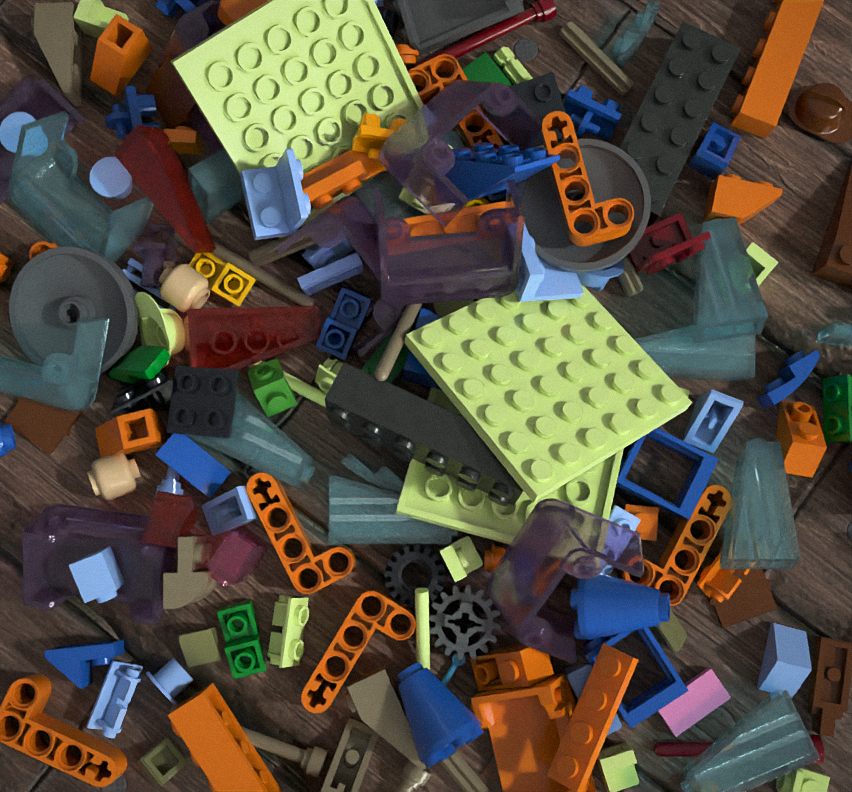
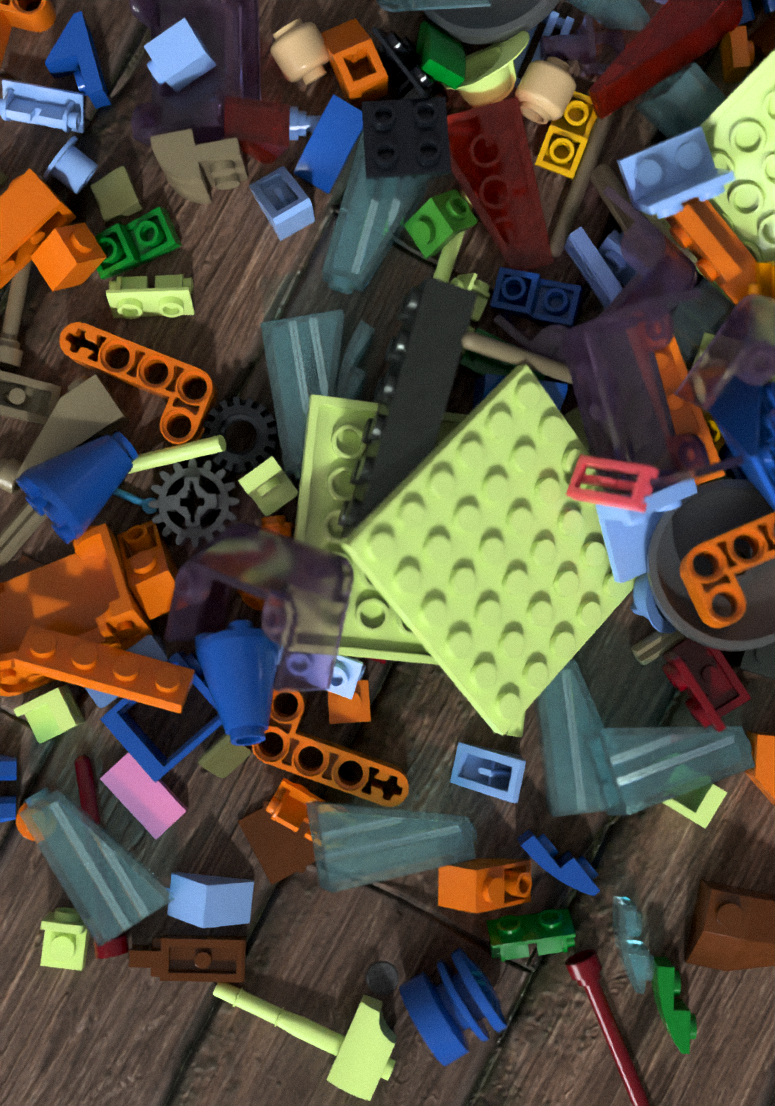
camera: 80 degrees right, 5 degrees up
clear pink brick [206,531,268,587] -> none
orange beam [246,472,356,594] -> none
blue window [616,428,719,520] -> none
none -> orange brick [31,223,107,292]
none -> coral tile [566,454,659,513]

